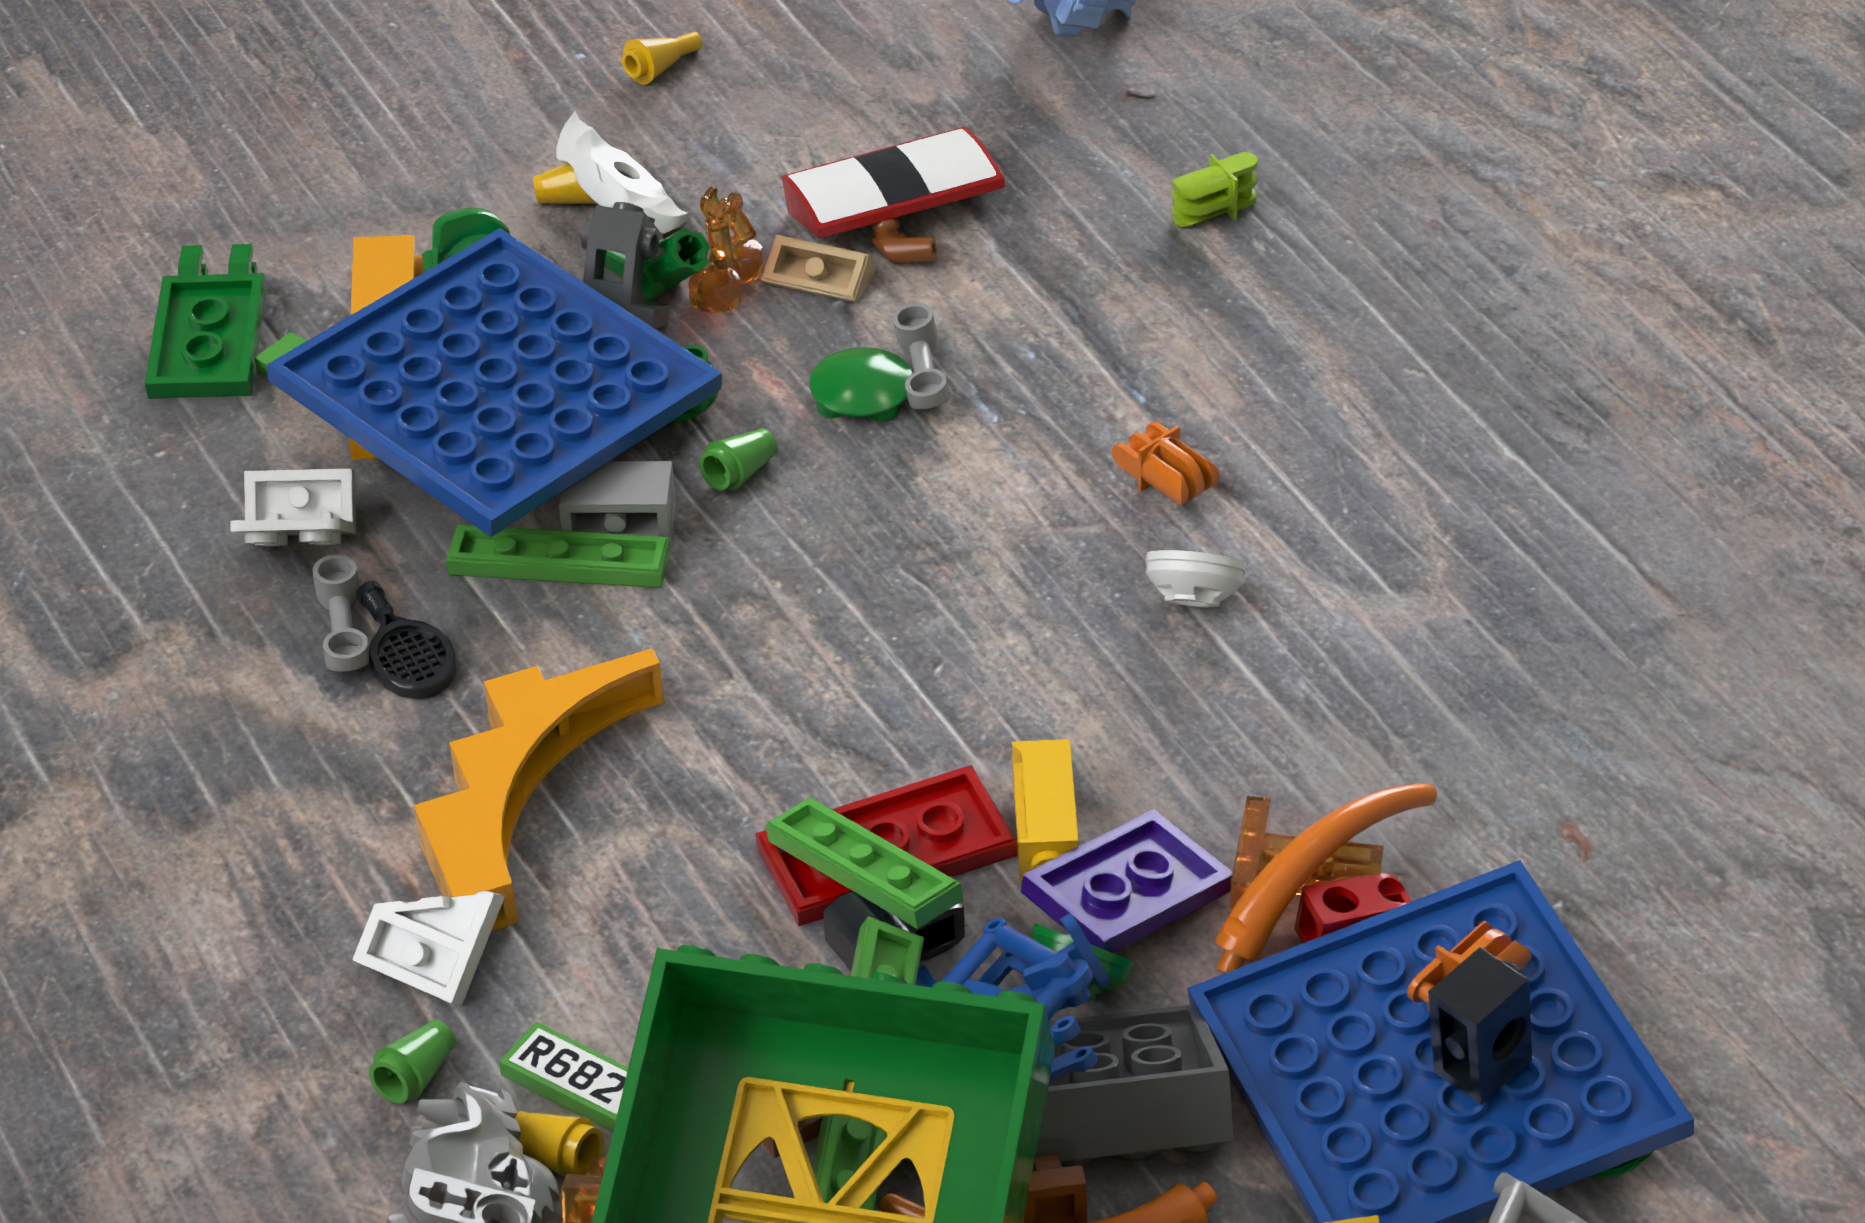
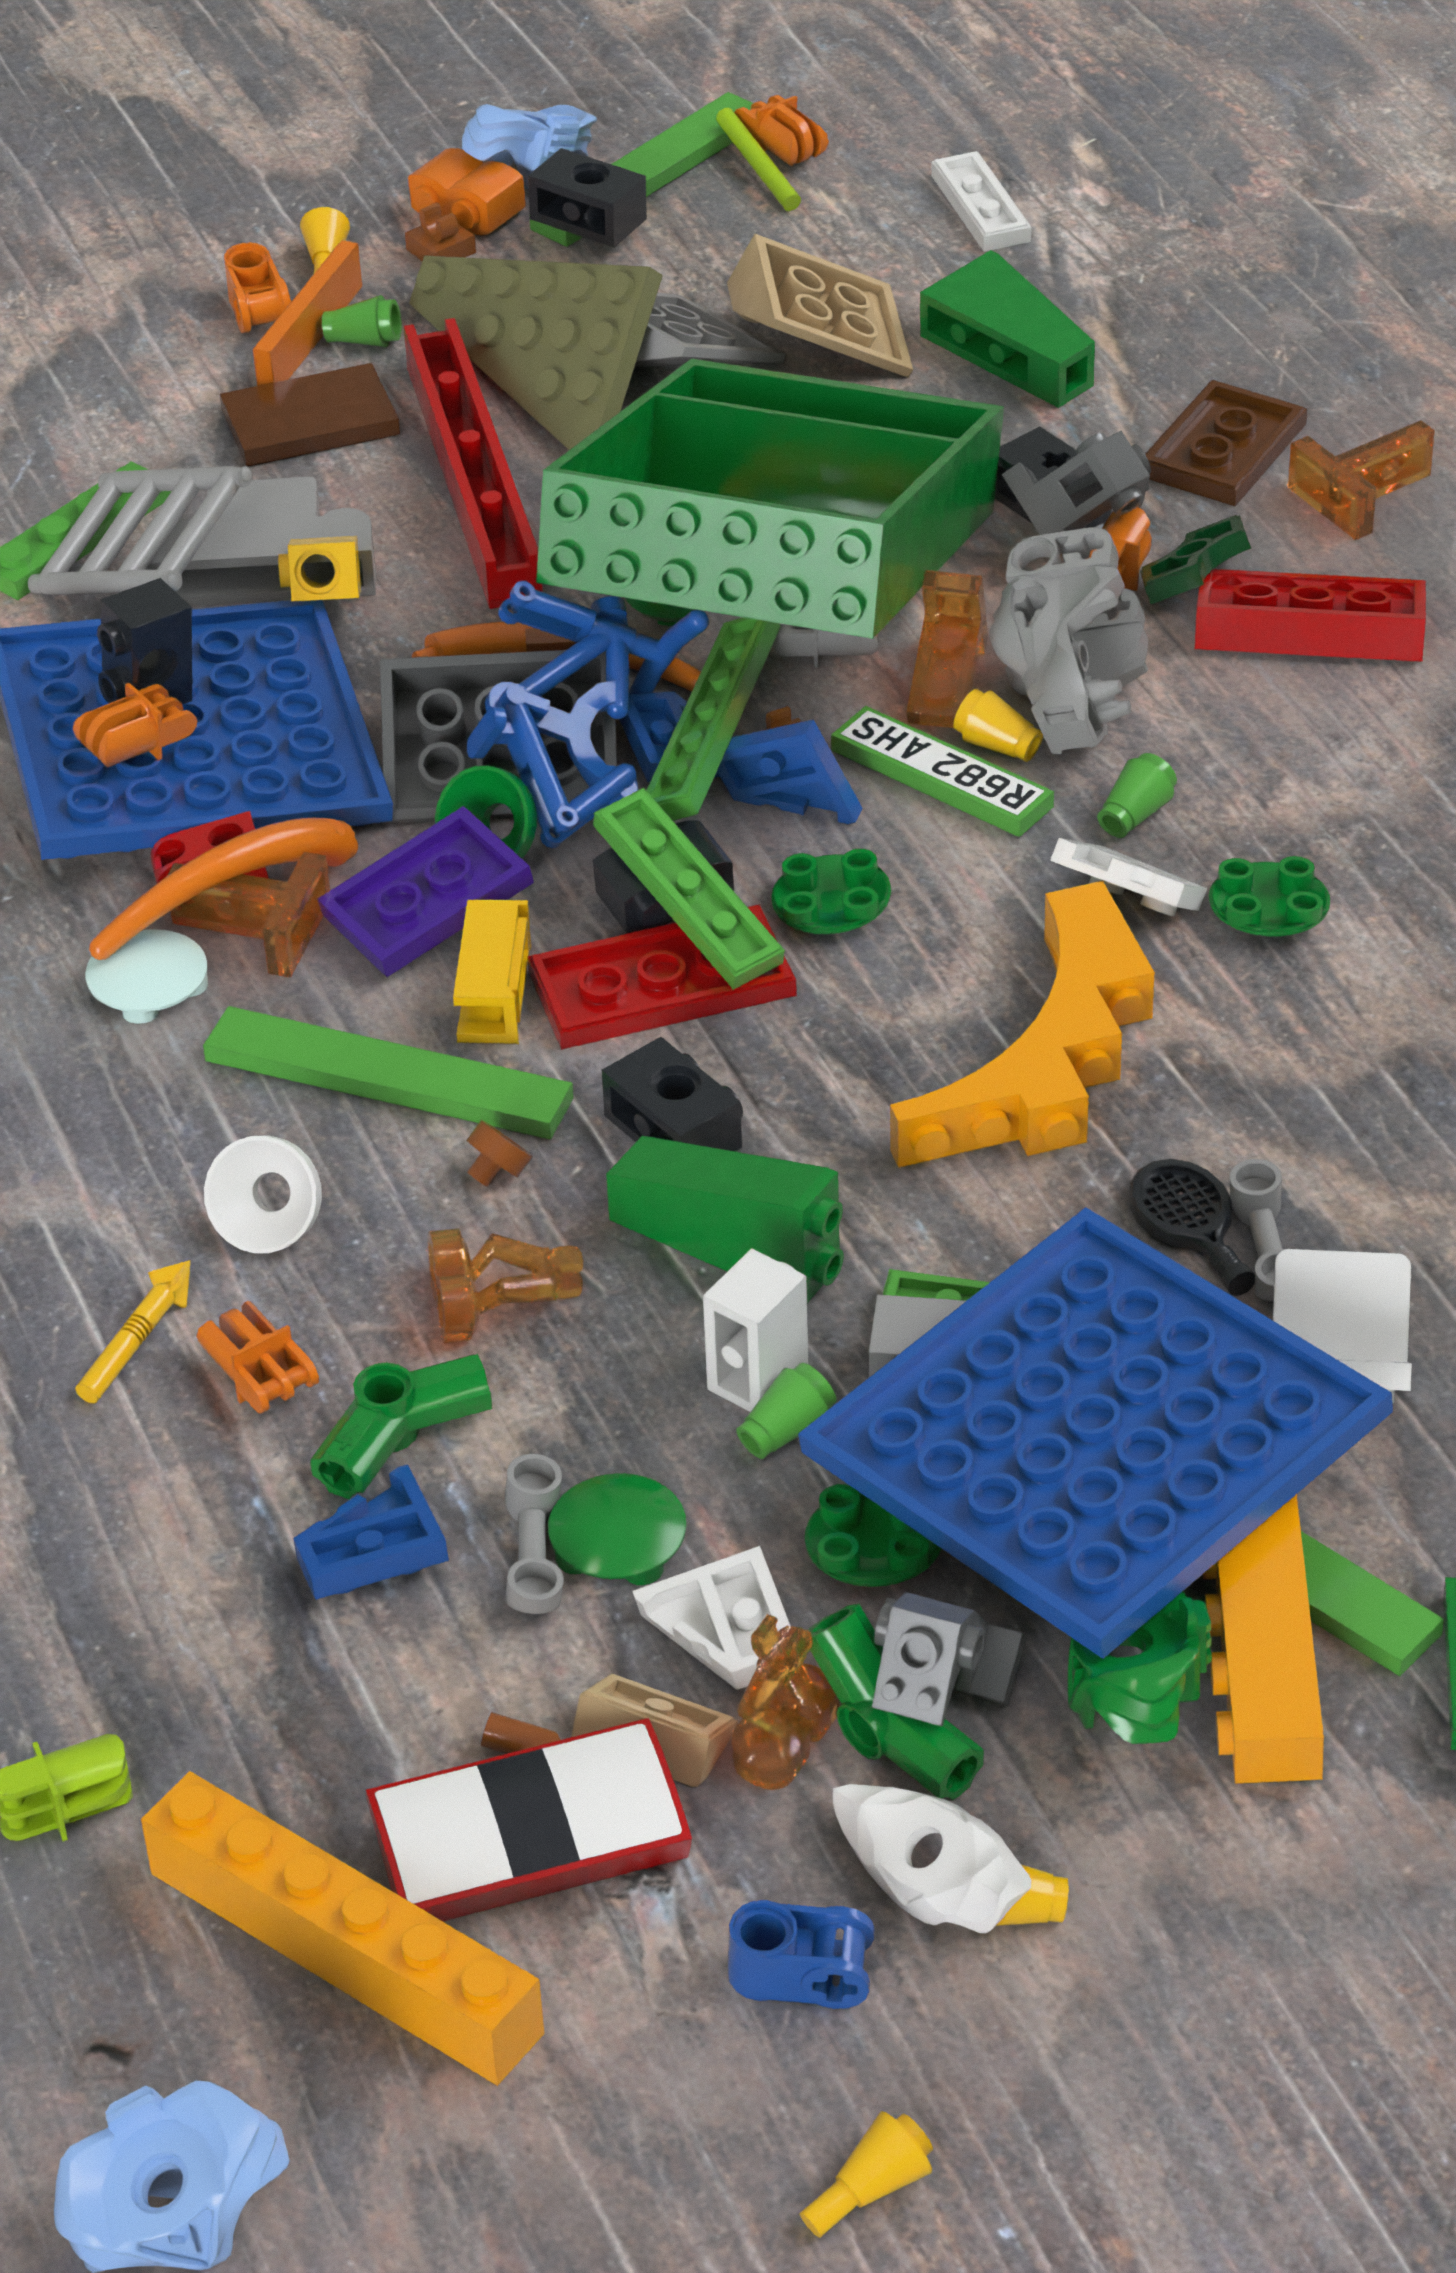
camera: 175 degrees left, 0 degrees up
none -> yellow piece [75,1260,191,1404]
none -> light aqua dish [85,929,208,1024]
none -> light orange brick [141,1771,545,2086]
none -> bright green tile [203,1006,574,1139]
none -> blue wing [293,1464,449,1600]
none -> green piece [310,1354,492,1500]
none -> clear orange piece [427,1228,584,1344]
none -> dark orange tile [466,1119,533,1187]
none -> black brick [601,1037,743,1152]
none -> green slope [606,1136,844,1303]
none -> white wing [632,1546,804,1690]
none -> white brick [703,1248,808,1412]
none -> blue piece [728,1900,875,2009]
none -> green dish [771,849,891,934]
none -> green dish [1209,856,1330,936]

